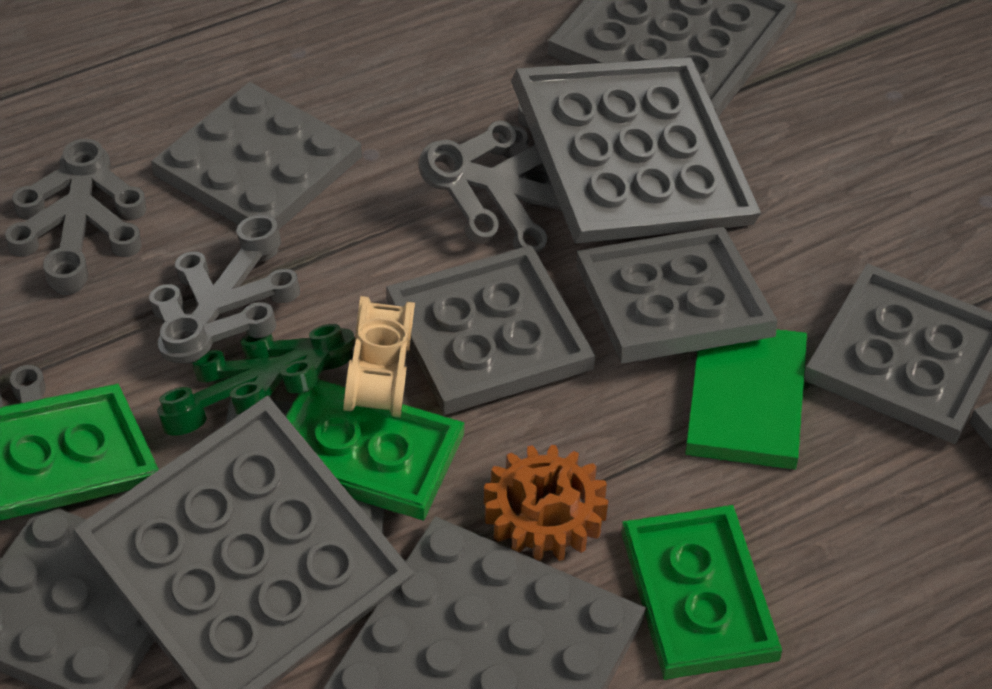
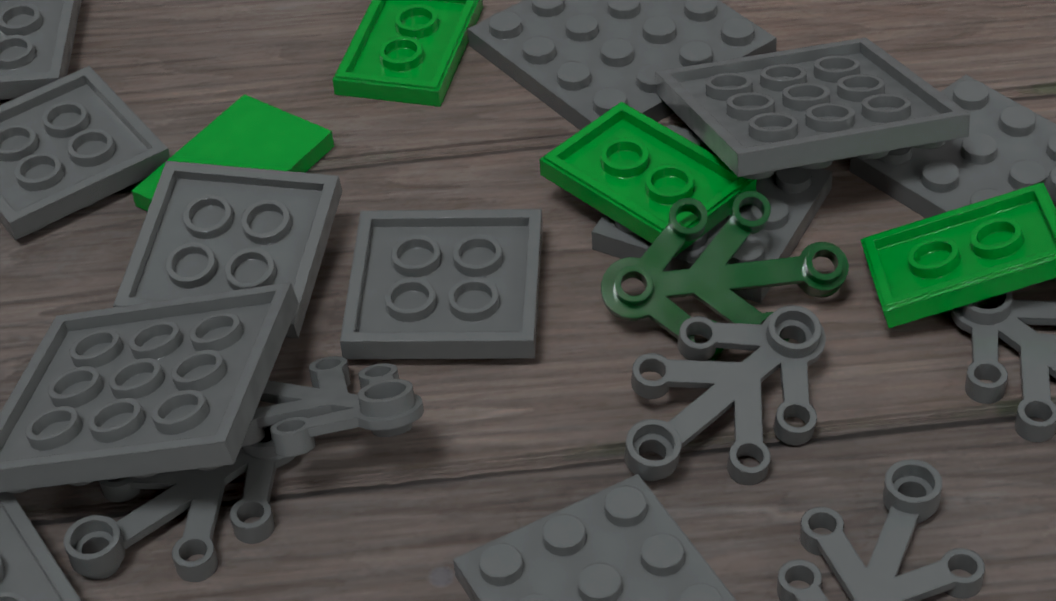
camera: 150 degrees left, 5 degrees down
tan piece [344,296,415,417] -> none
dark orange gear [483,445,609,561] -> none

